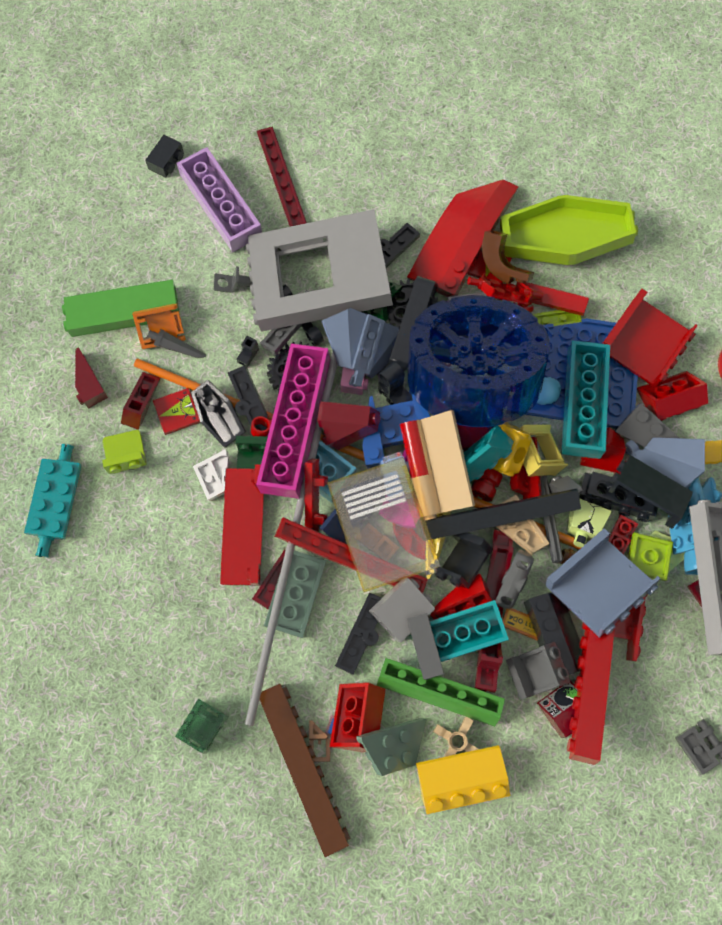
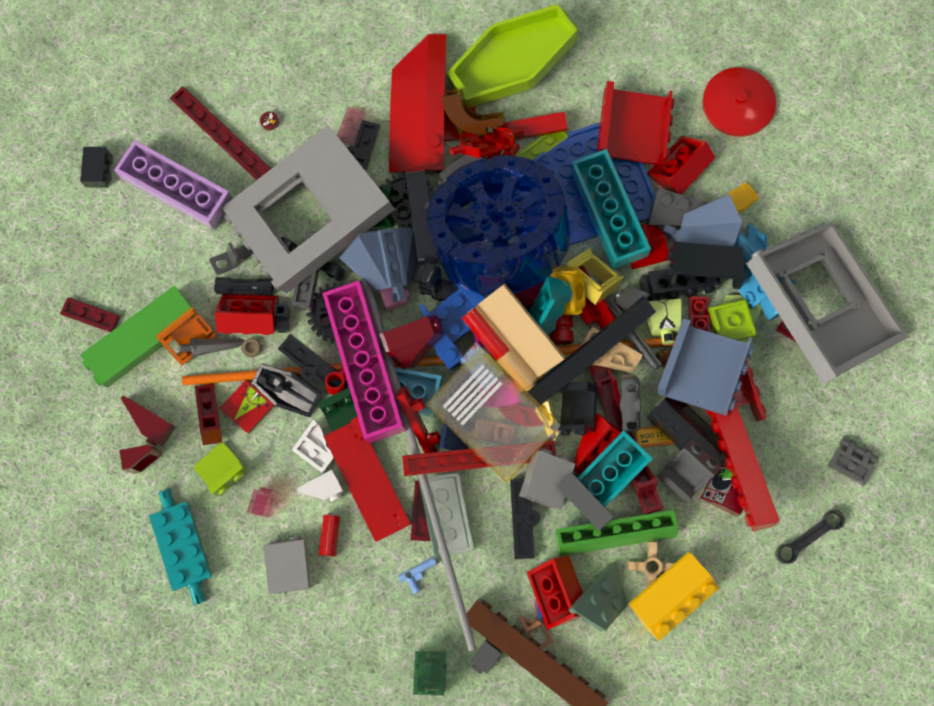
camera: 25 degrees left, 5 degrees up
medium azure hair [531,377,561,405] -> none
none -> dark red tile [60,297,121,332]
none -> dark red tile [120,445,162,474]
none -> black axle [214,277,274,296]
none -> red slope [215,294,279,335]
none -> dark tan tile [241,338,261,358]
none -> clear pink brick [247,487,276,518]
none -> tile [260,111,279,131]
none -> light grey brick [264,537,311,594]
none -> white slope [296,470,344,503]
none -> red axle [319,515,340,557]
none -> clear pink tile [337,107,365,146]
none -> light blue hose [398,557,437,594]
none -> dark grey brick [470,641,501,674]
none -> black piece [775,510,845,564]

